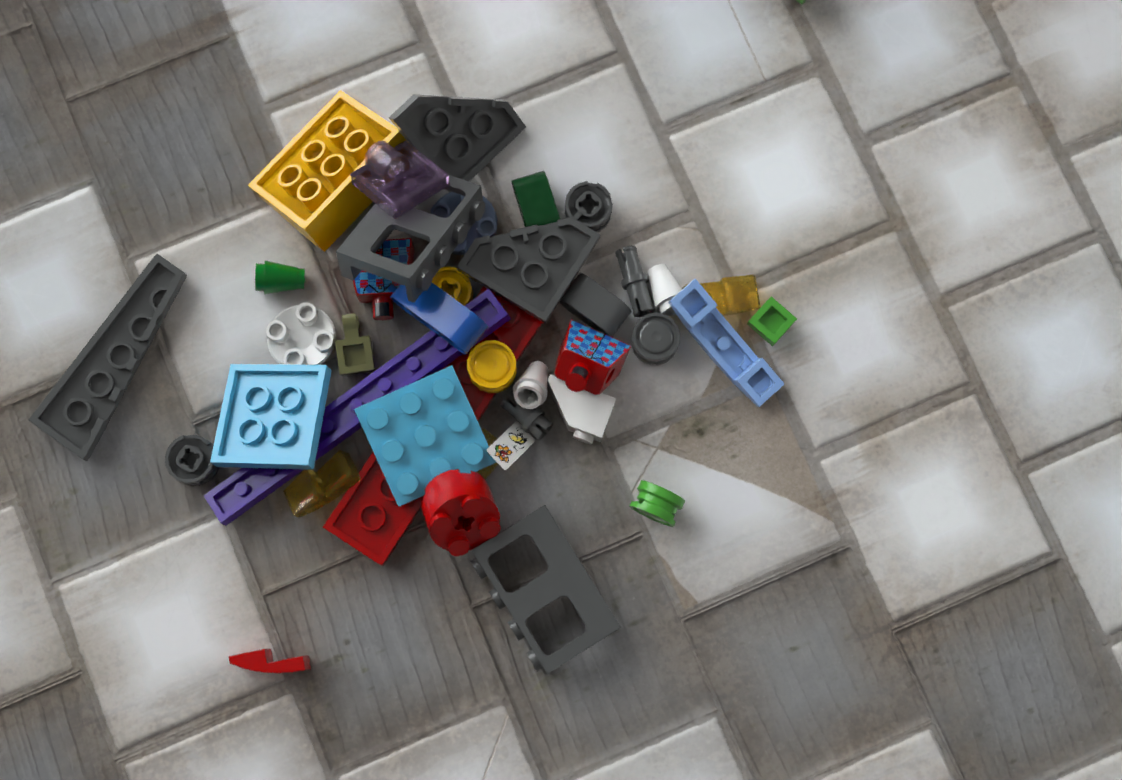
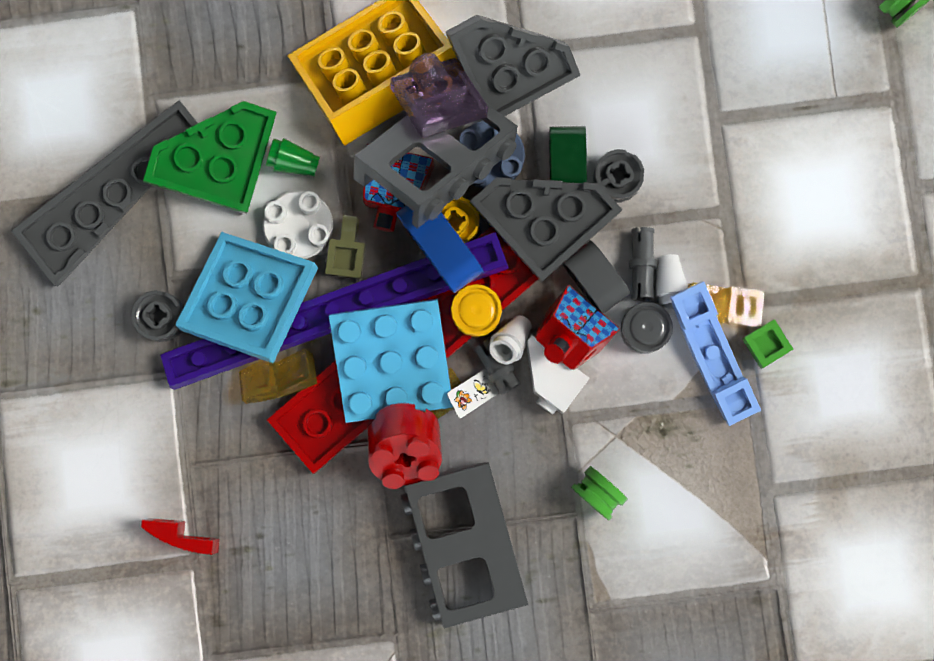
camera: 20 degrees right, 5 degrees up
none -> green plate [143,101,277,214]

